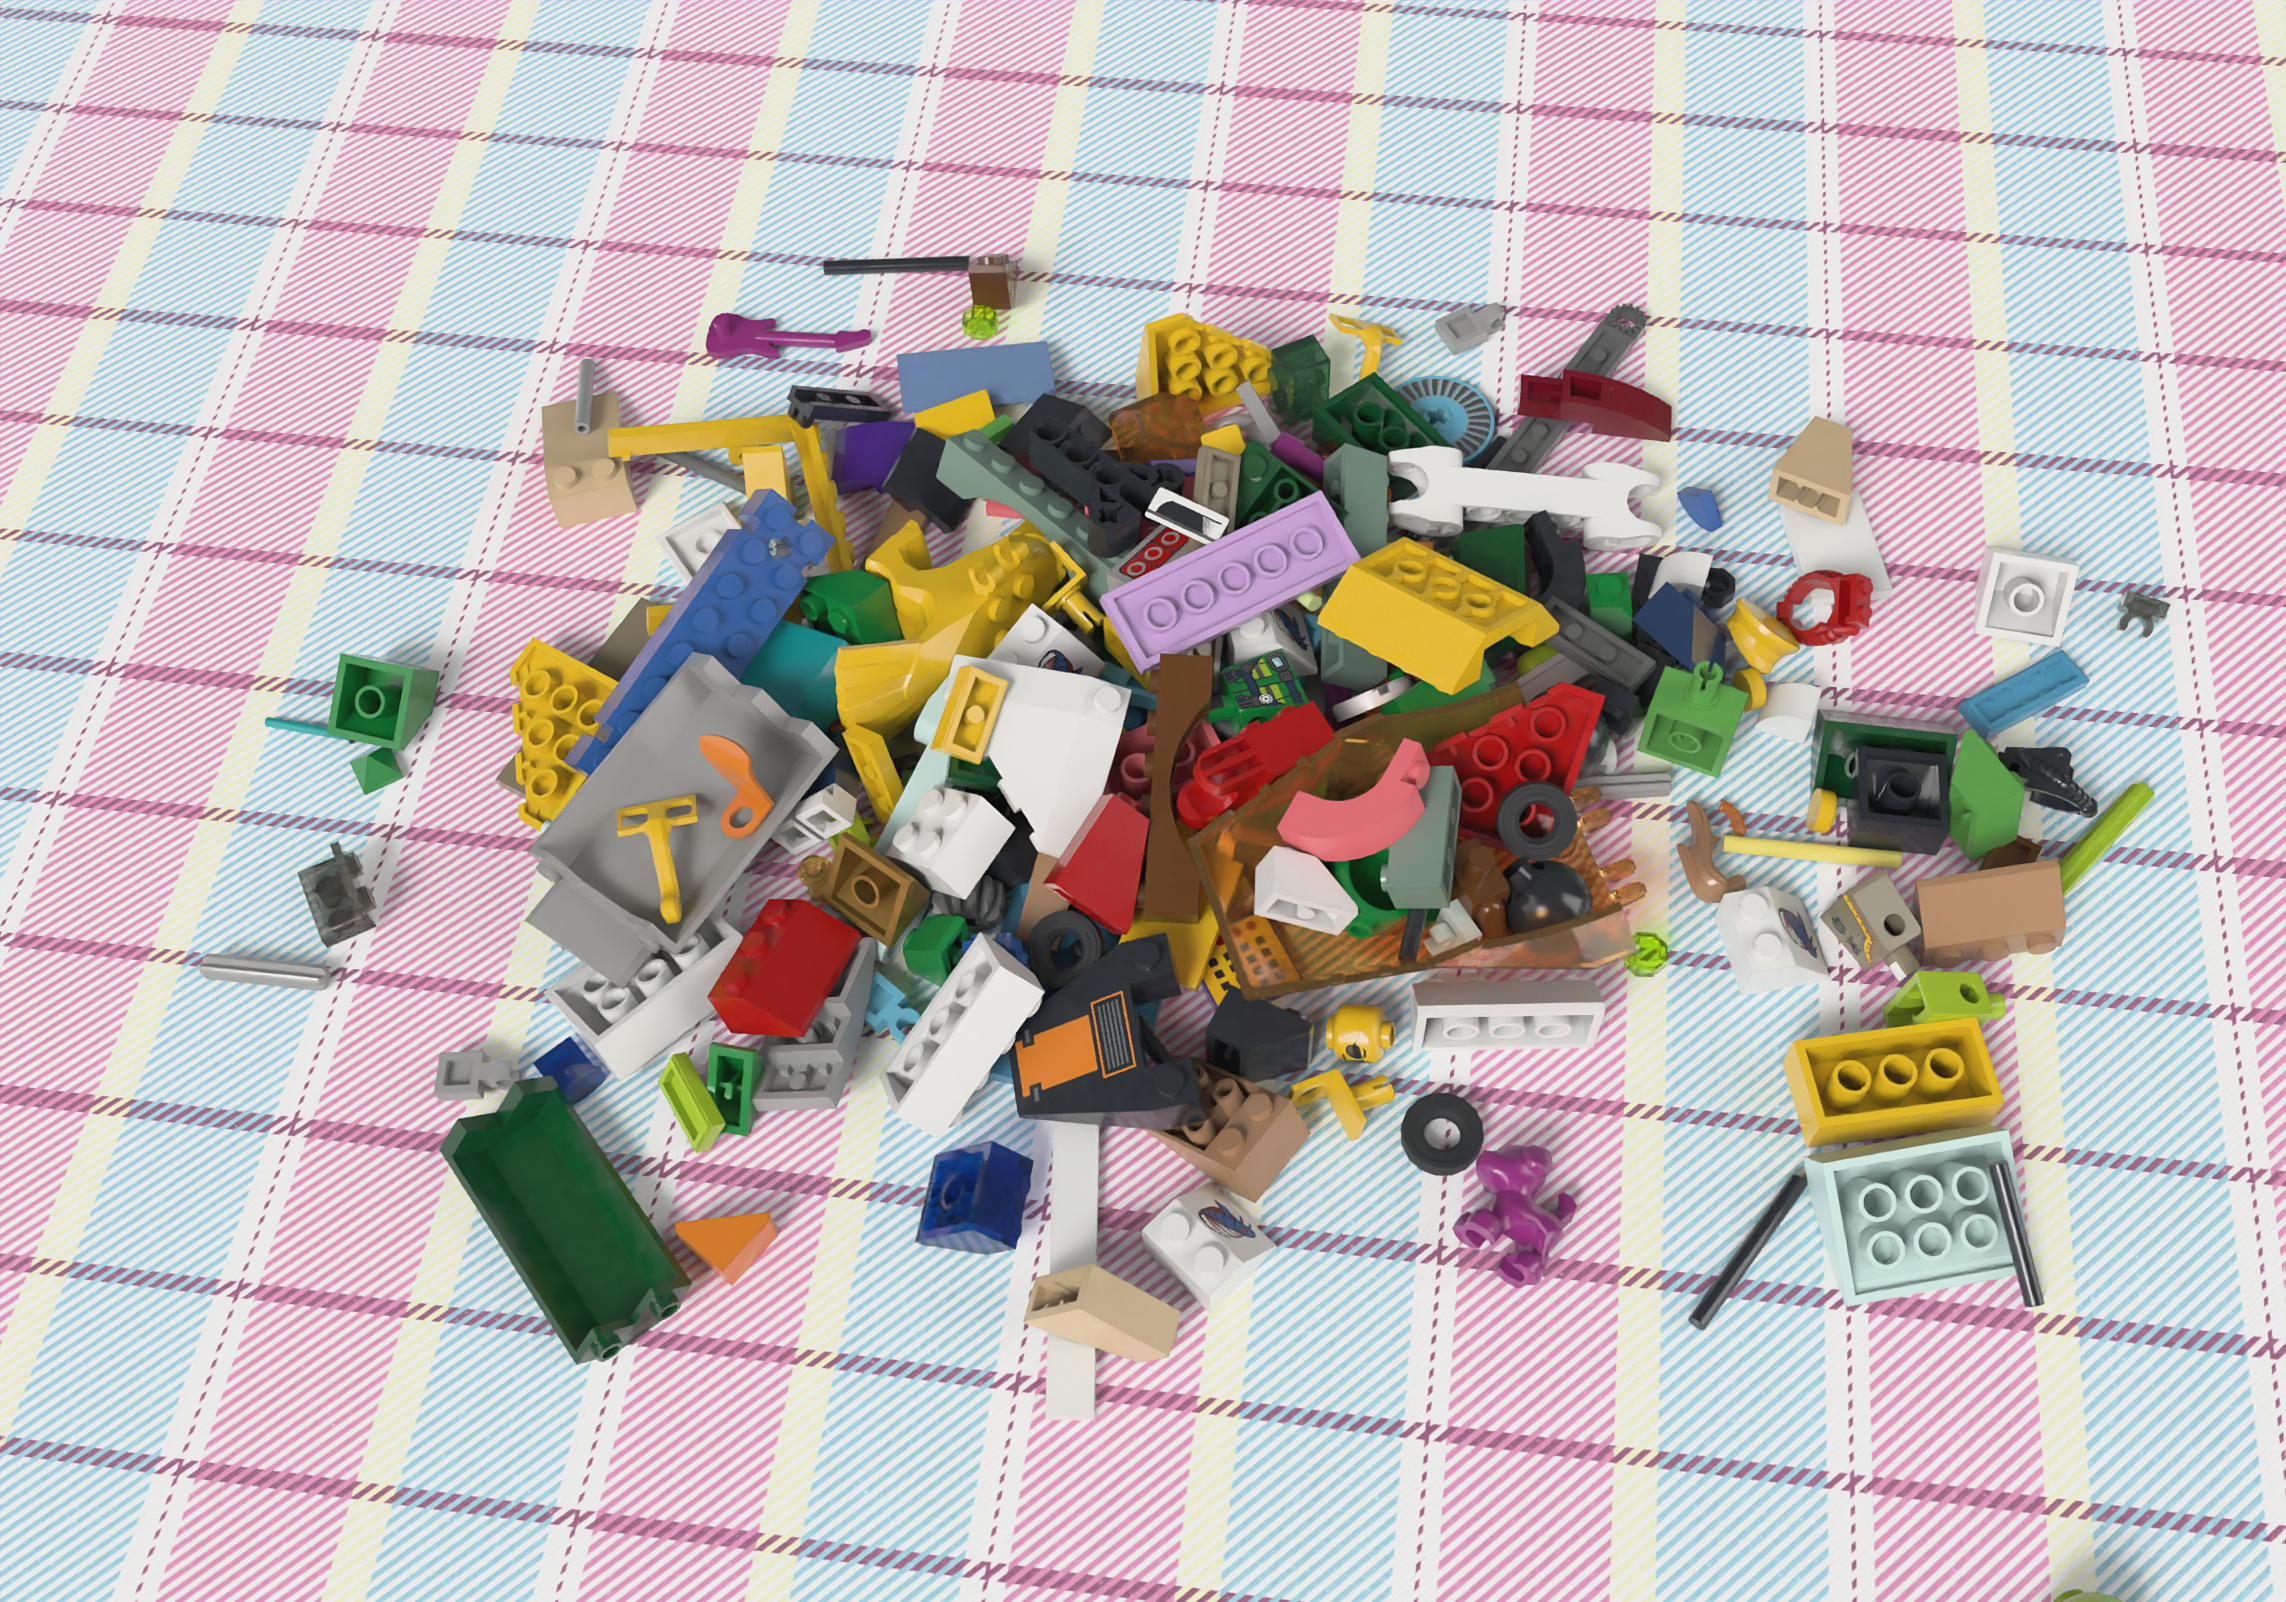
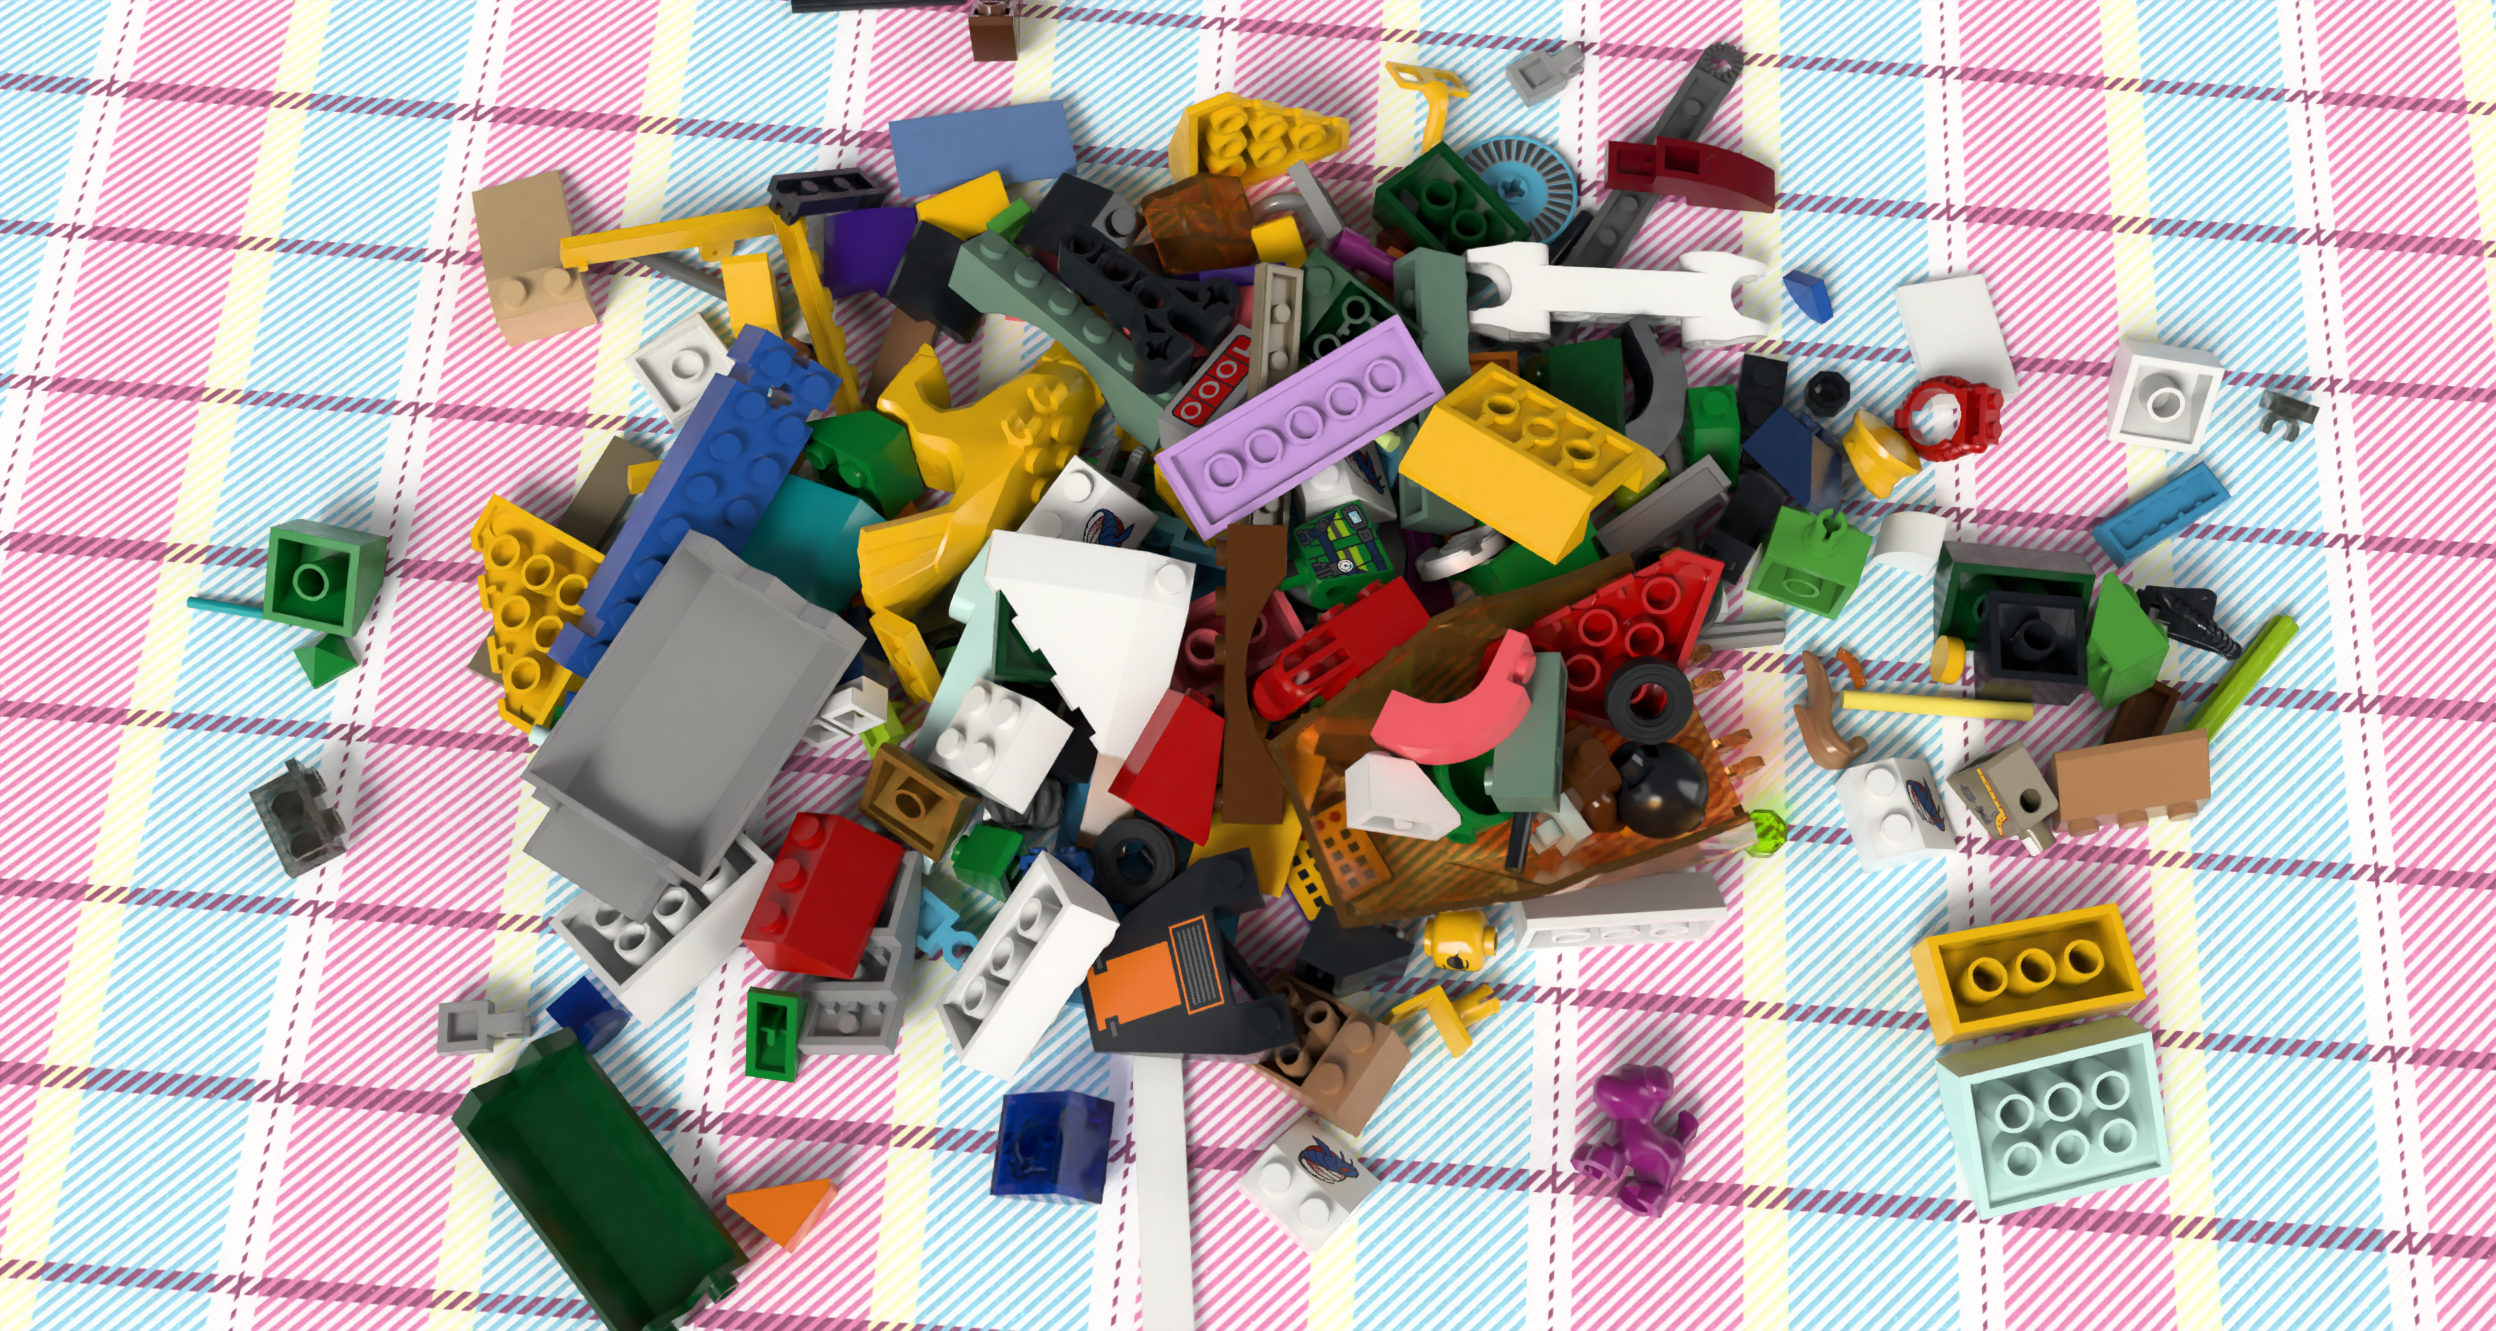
camera: 10 degrees left, 10 degrees up
light grey axle [200,953,331,991] -> none
light grey piece [574,358,595,435] -> none
yellow piece [617,794,698,924] -> none
lime tile [657,1052,726,1154] -> none
orange piece [698,734,775,839] -> none
magenta piece [706,313,872,359] -> none
clear yellow pin [797,855,831,903] -> none
yellow slope [931,665,1009,765] -> none
clear neon green tile [962,306,999,340] -> none
tan slope [1023,1263,1181,1363] -> none
yellow bracket [1041,540,1105,636] -> none
sticker [1145,488,1229,545] -> none
clear green brick [1267,334,1331,427] -> none
black tyre [1401,1093,1484,1176] -> none
dark grey tile [1543,595,1656,694] -> none
white brick [1648,551,1713,599] -> none
black bar [1688,1174,1808,1331] -> none
yellow tile [1732,668,1767,712] -> none
tan slope [1768,416,1852,526] -> none
lime torso [1882,971,2006,1028] -> none
bar [1987,1160,2045,1307] -> none

